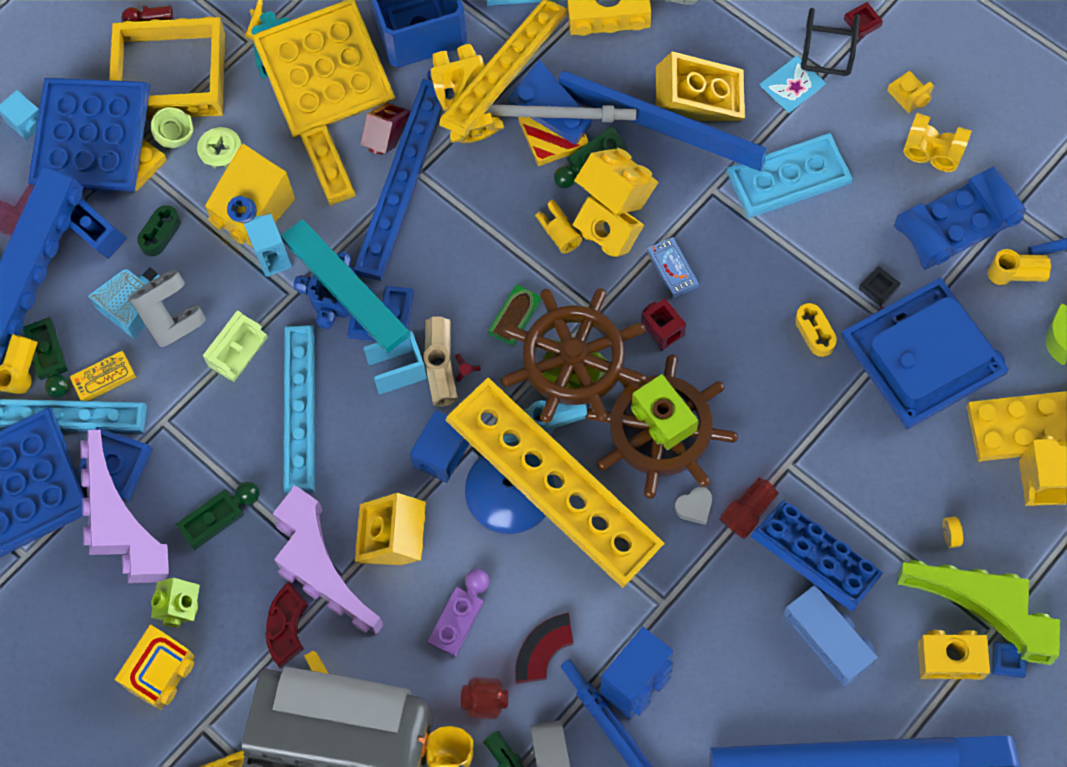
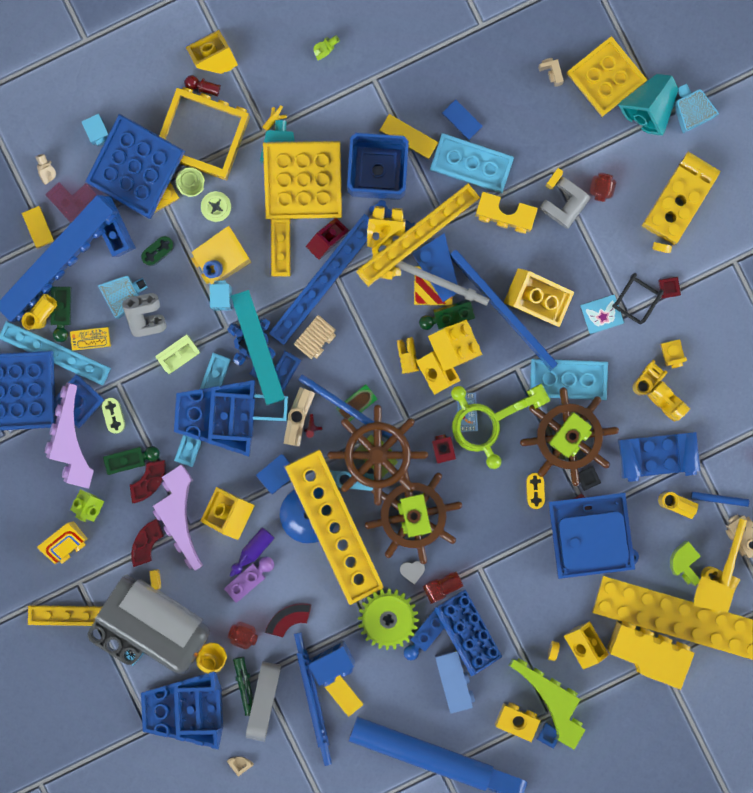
camera: 20 degrees right, 20 degrees up
none -> yellowish green beam [102,398,125,434]
none -> dark red tile [130,460,166,504]
none -> blue wedge [174,380,256,457]
none -> dark purple wheel [230,527,275,577]
none -> tan brick [294,315,336,360]
none -> blue bar [298,374,392,439]
none -> yellow tile [324,675,364,717]
none -> lime gear [358,588,419,650]
none -> blue plate [404,610,444,661]
none -> lime piece [451,384,551,469]
none -> reddish brown brick [520,387,619,486]
none -> yellow brick [564,621,609,669]
none -> yellow piece [632,360,668,396]

